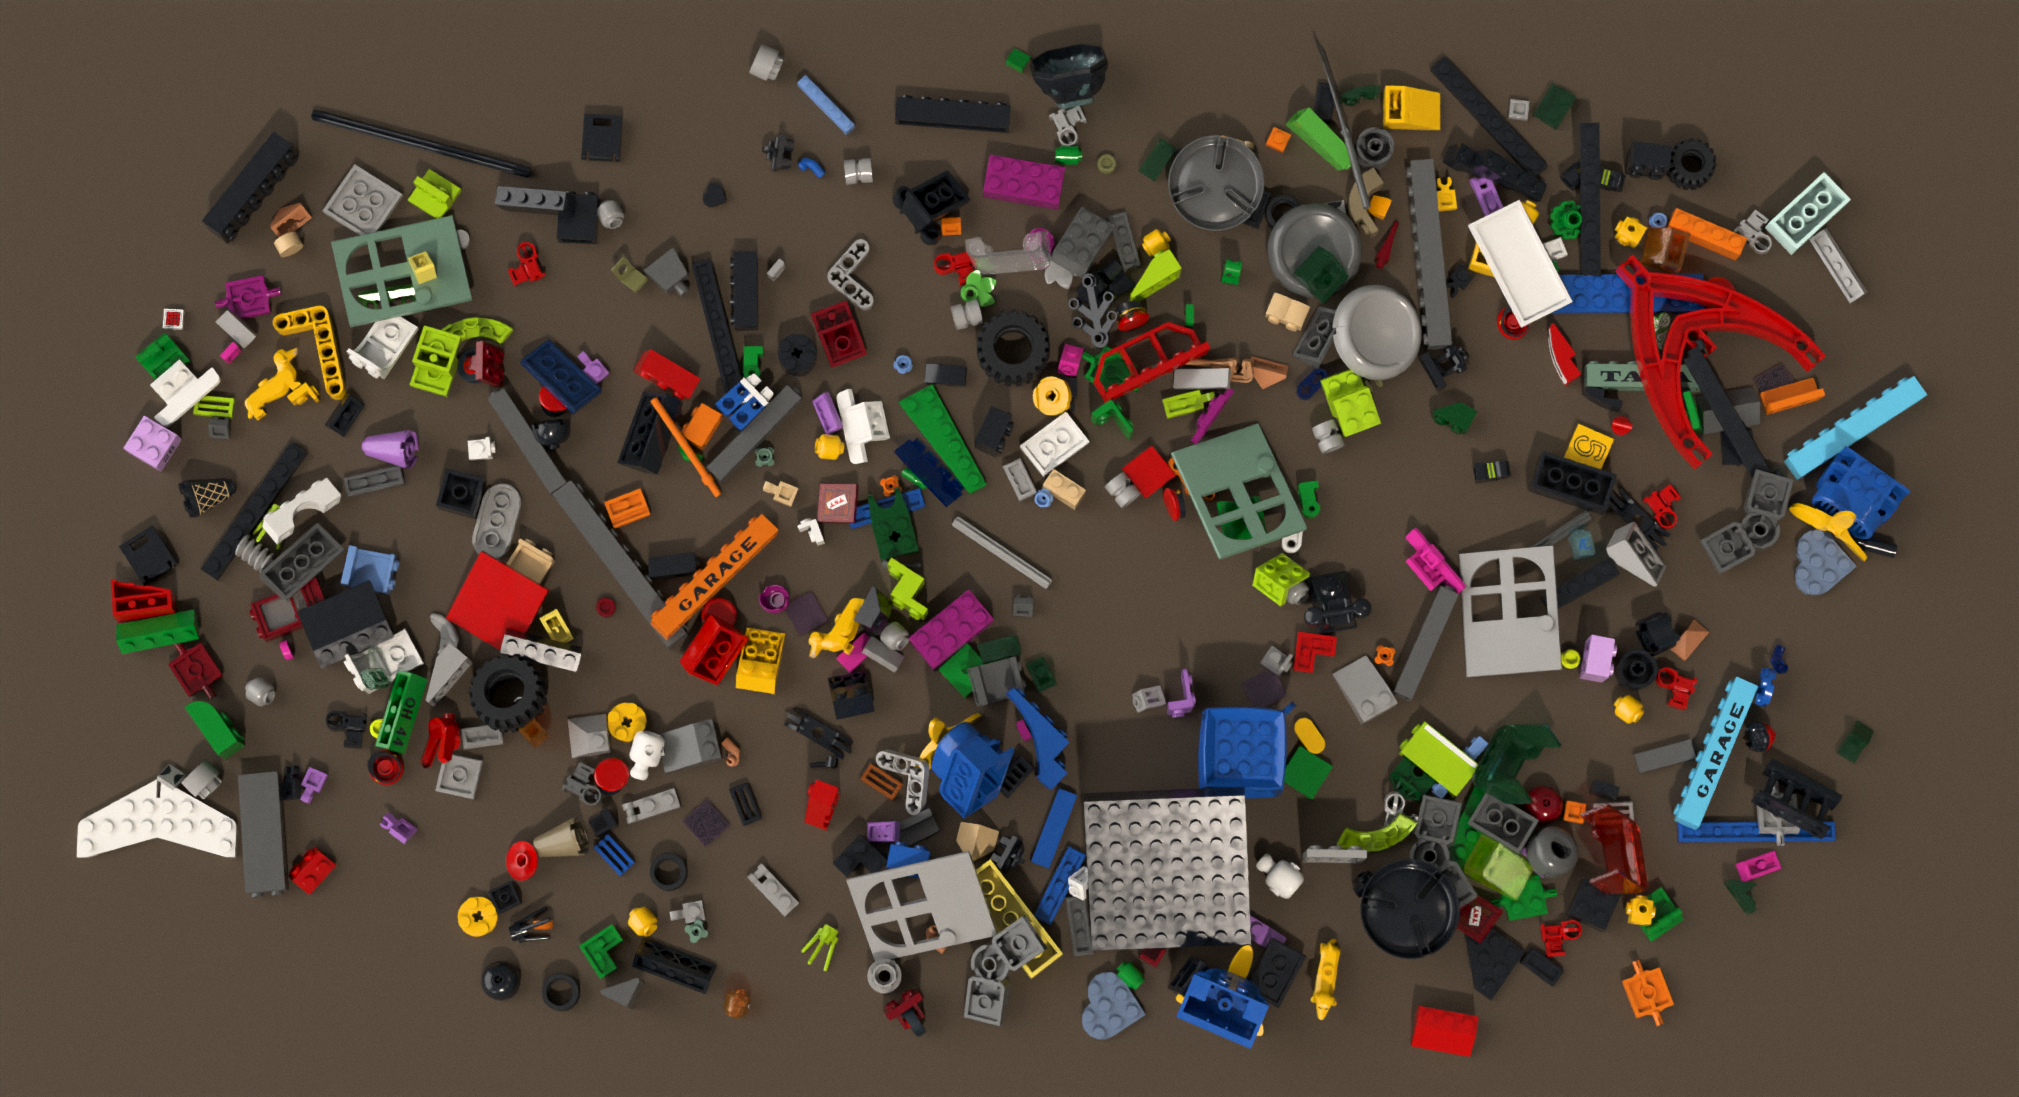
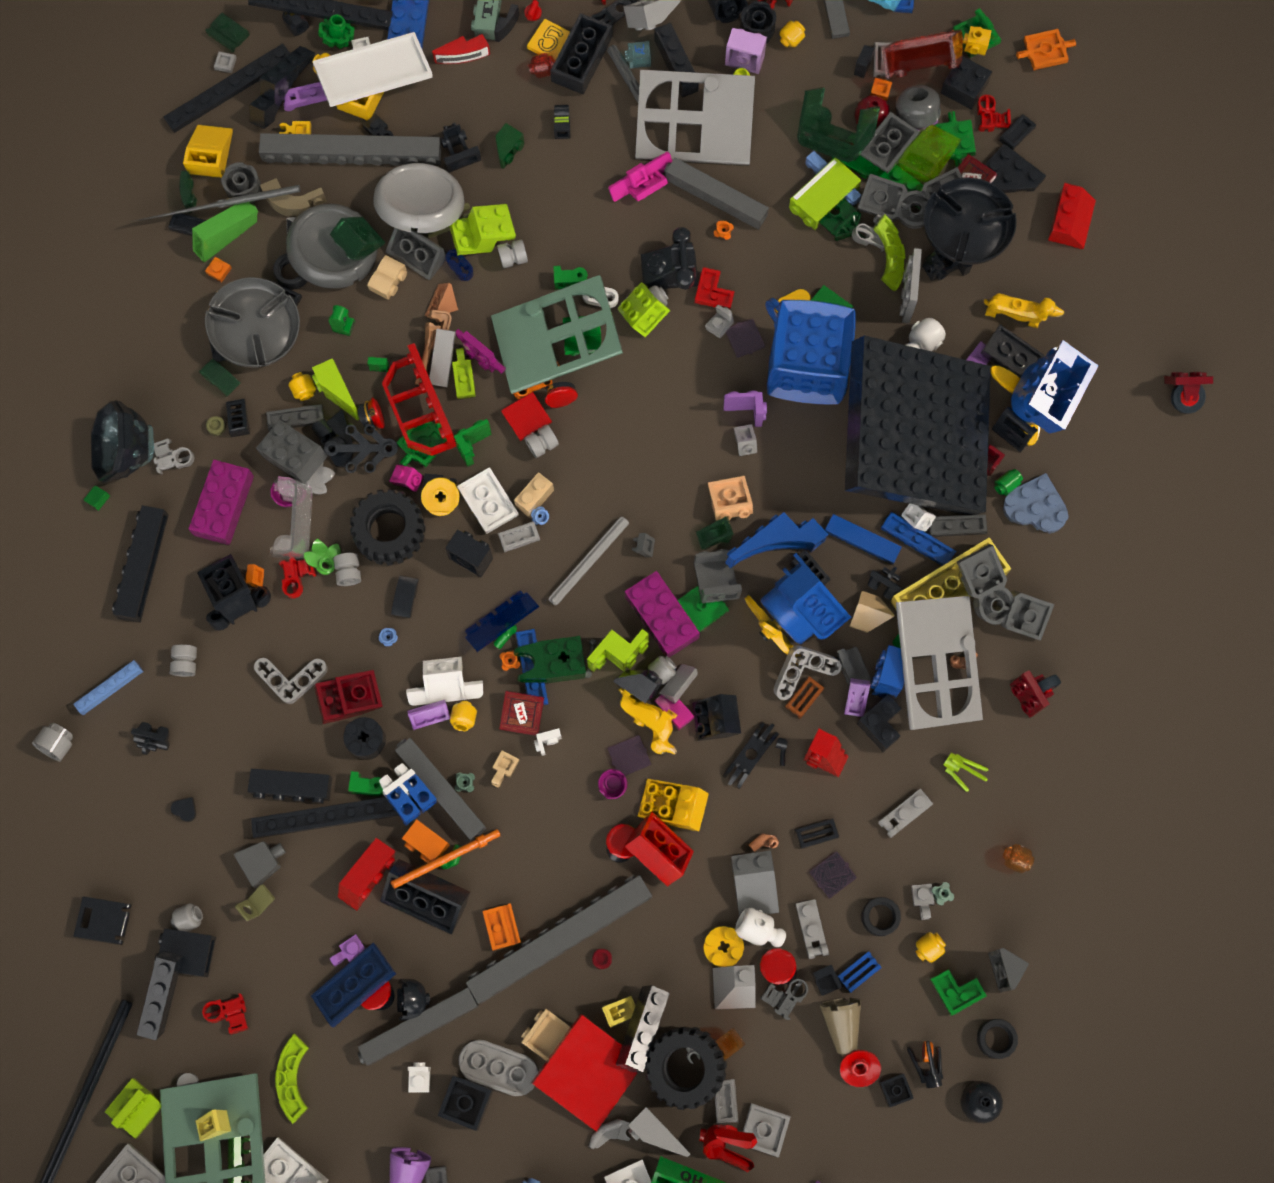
camera: 80 degrees left, 5 degrees down
lime bracket [410,326,462,397] -> none
dark red plate [457,341,504,387] -> none
yellow plate [458,897,498,937] -> none
black fence [632,938,717,994] -> none
black brick [648,552,701,580] -> none
orange brick [650,514,778,640] -> none
light grey tile [767,259,785,282] -> none
blue arm [798,157,826,178] -> none
light grey piece [867,959,902,994] -> none
green wing [899,385,987,495] -> none
clear green slope [978,635,1022,664] -> none
magenta tile [1016,719,1032,742] -> none
green brick [1055,146,1082,165] -> none
light grey slope [1332,656,1398,725] -> none
light orange slope [1367,195,1392,220] -> none
dark red piece [1375,221,1399,269] -> none
red piece [1497,306,1531,340] -> none
none -> black slope [226,399,250,437]
none -> clear red head [529,52,555,79]
none -> light nougat plate [708,476,753,522]

